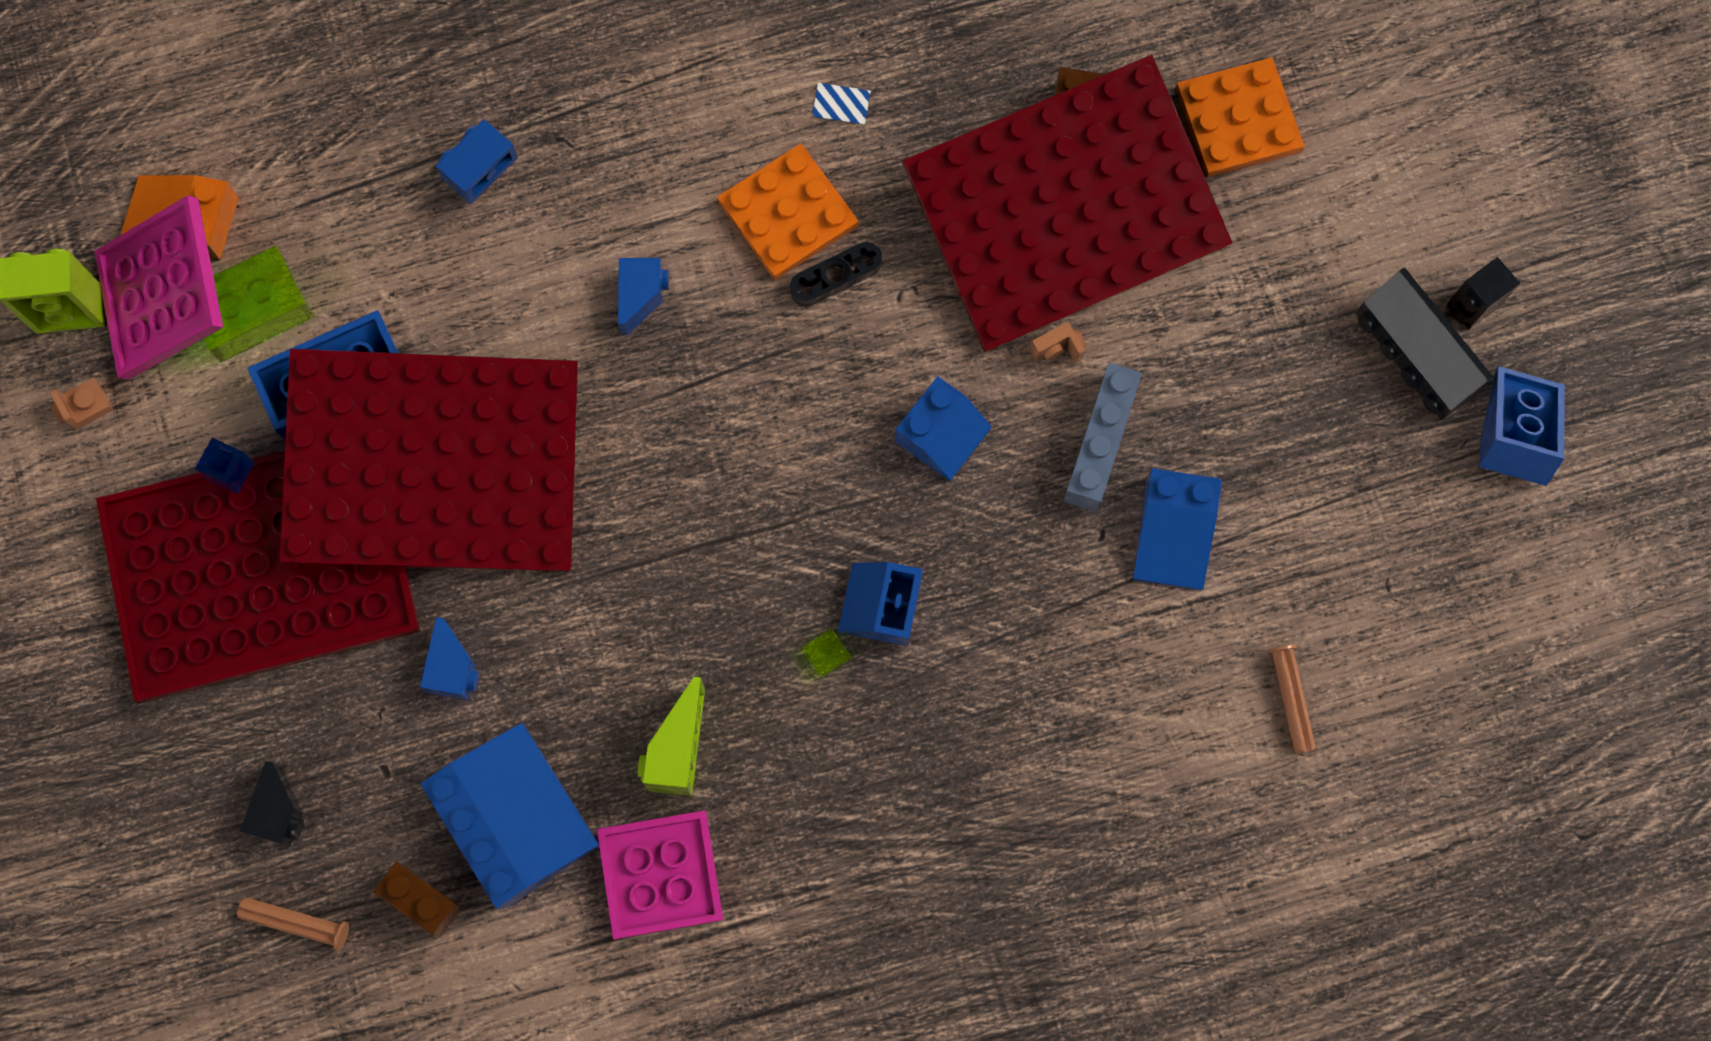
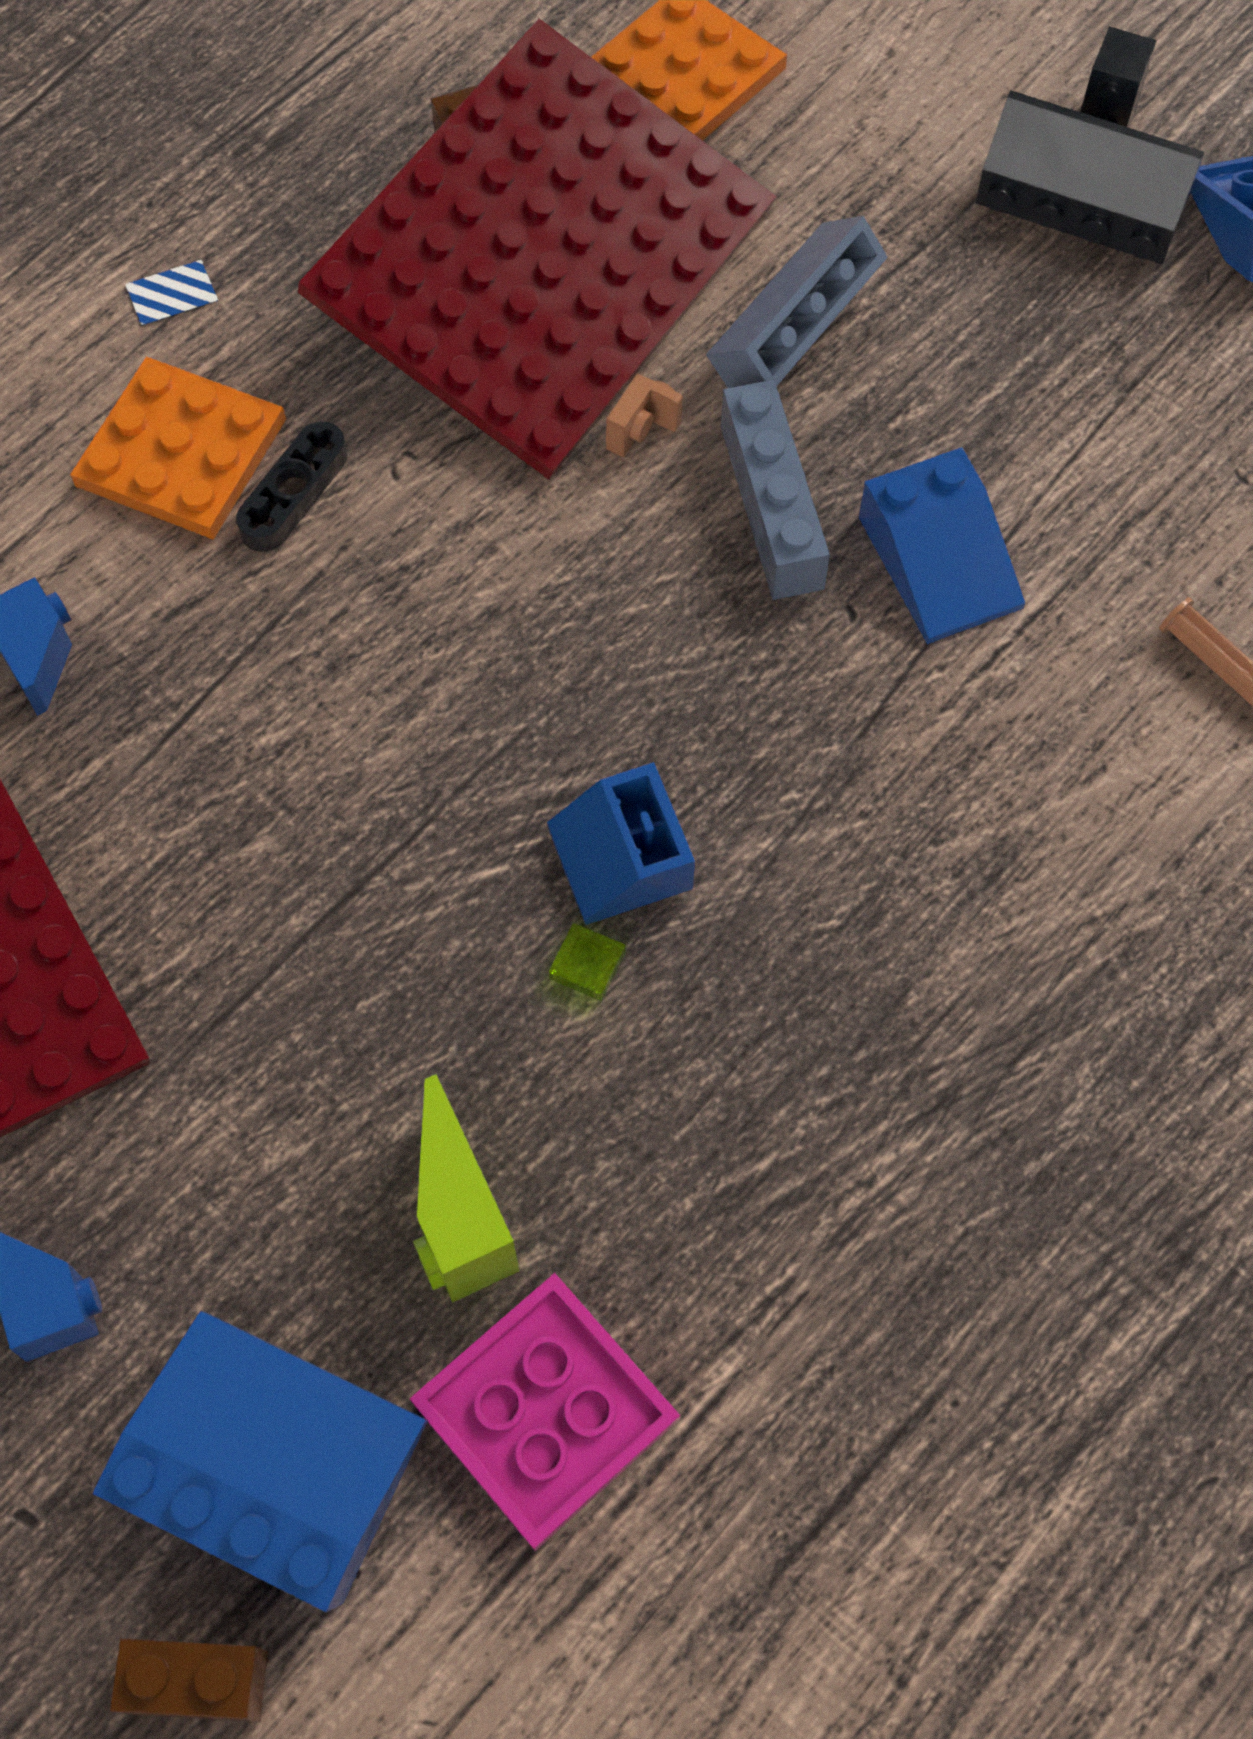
camera: 30 degrees left, 10 degrees down
blue slope [894,376,992,481] -> none
none -> sand blue brick [706,216,888,388]

